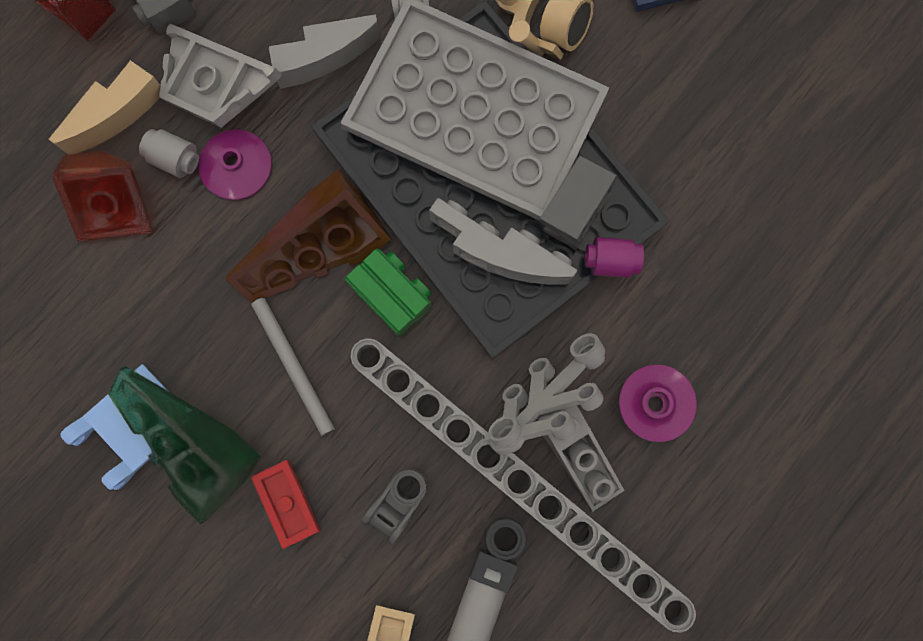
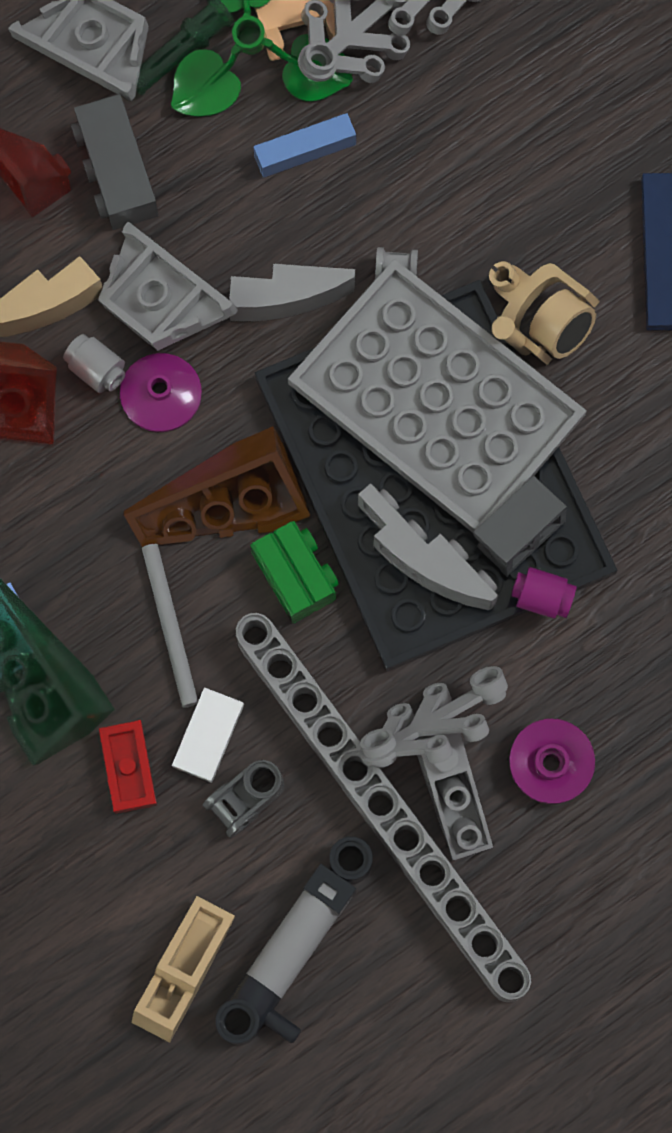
camera: 15 degrees right, 5 degrees down
none -> white tile [172,687,244,783]

